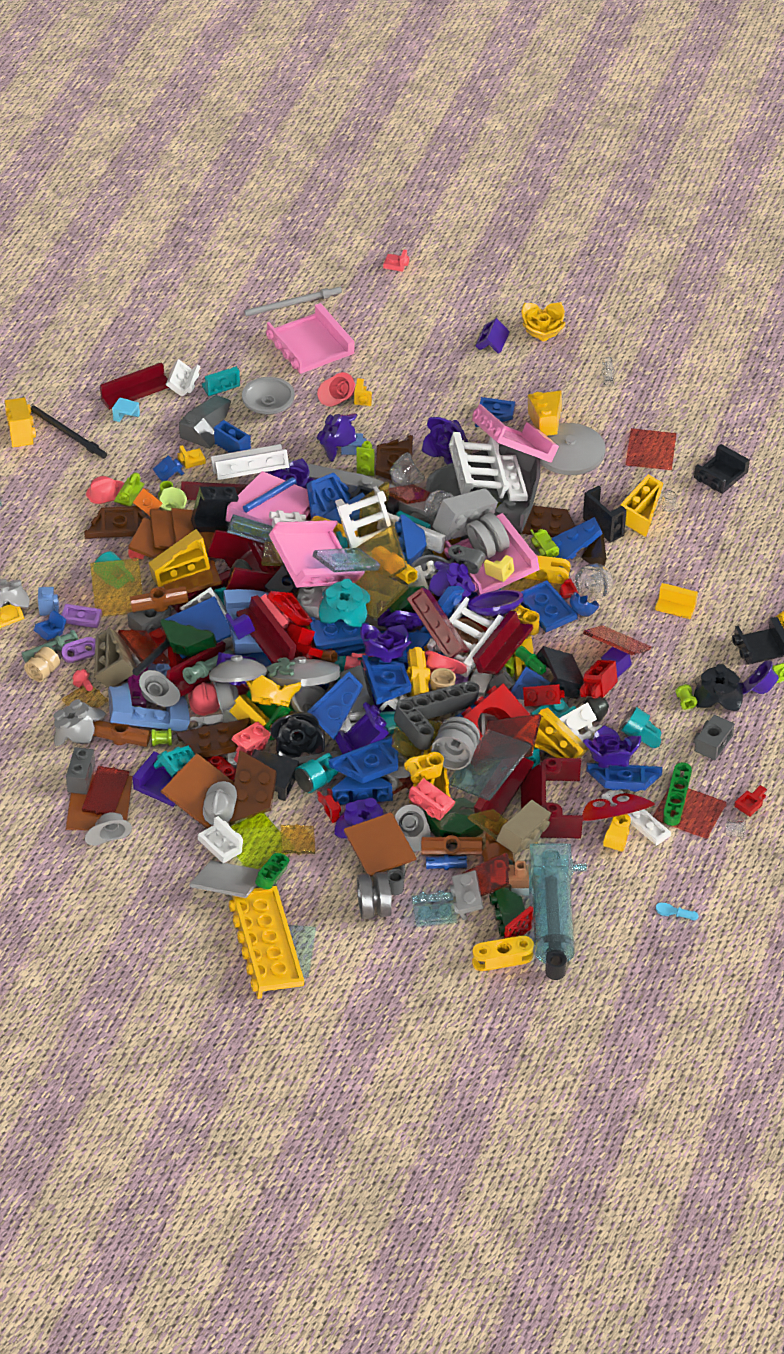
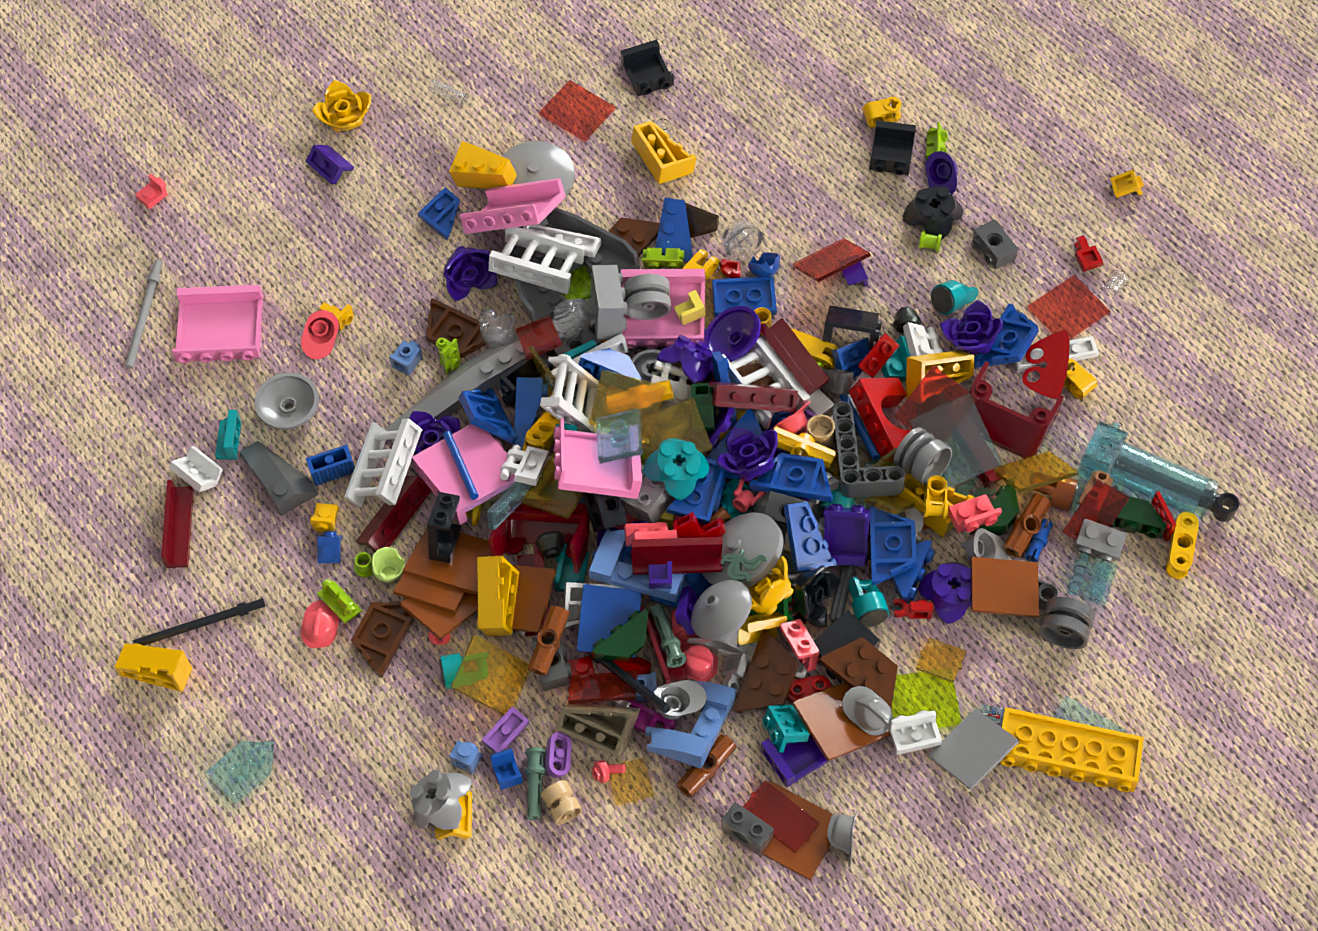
camera: 60 degrees left, 15 degrees up
light grey brick [53,699,106,746] -> none
medium azure panel [112,397,140,422] -> none
orange bracket [132,488,163,516] -> none
lime bush [152,728,172,747] -> none
green beam [255,853,290,889] -> none
red wing [266,591,312,626] -> none
dark purple brick [317,413,358,462] -> none
dark grey piece [448,545,486,574] -> none
dark tan wedge [496,800,551,854] -> none
green axle [515,646,547,675] -> none
red hinge [580,660,618,698] -> none
black panel [583,485,626,543] -> none
yellow panel [655,583,698,619] -> none
medium azure piece [656,903,699,920] -> none
green beam [663,762,692,826] -> none

